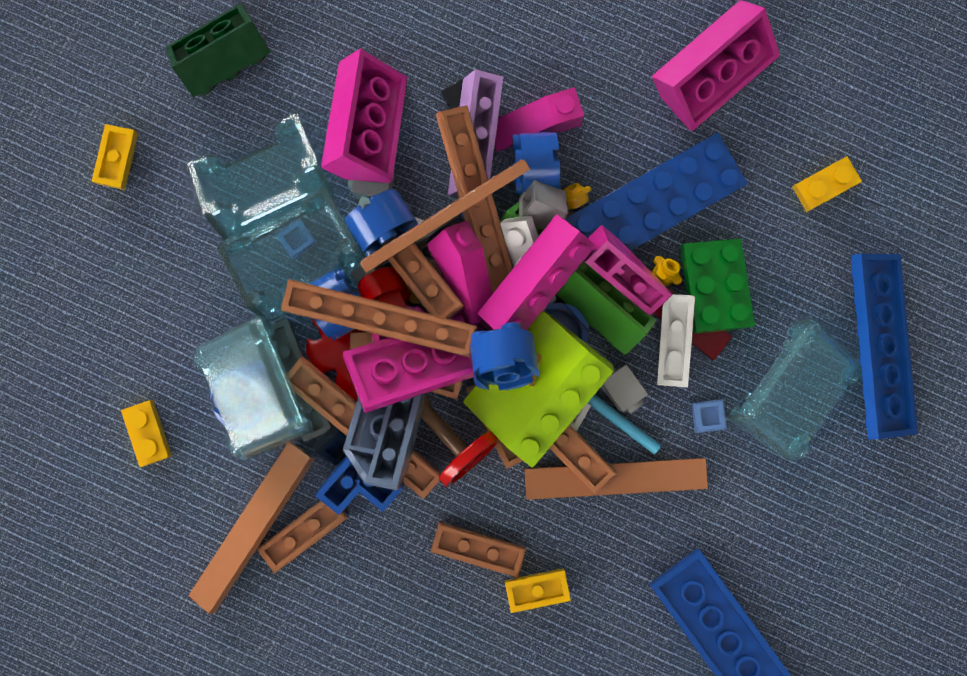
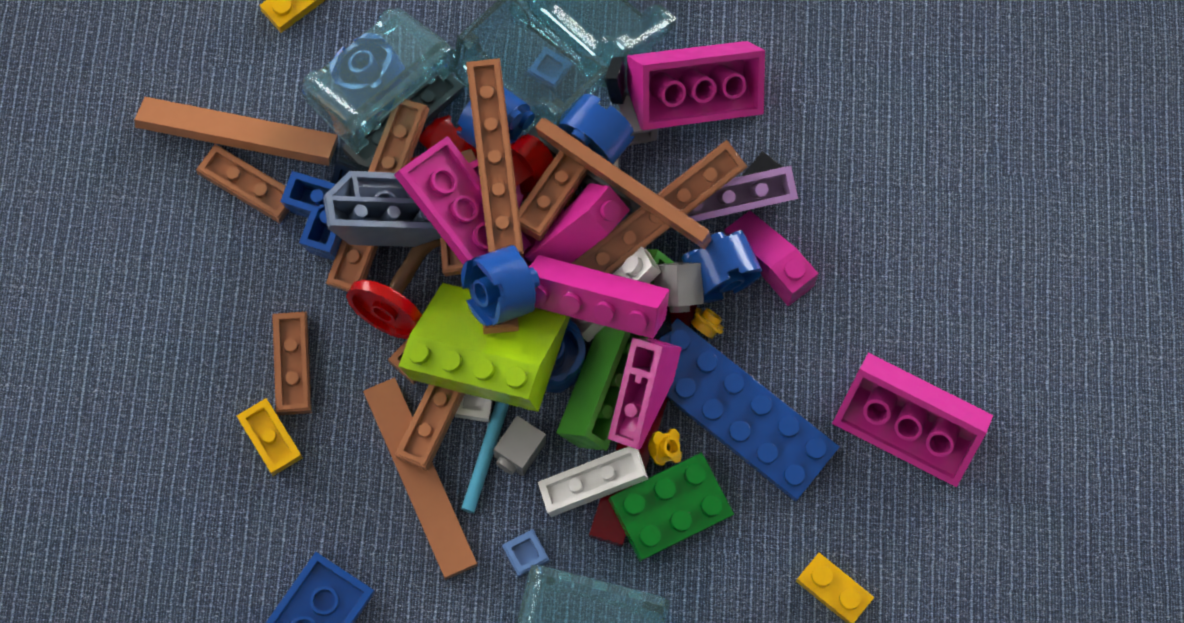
camera: 65 degrees right, 15 degrees down
none -> black tile [605,57,628,104]

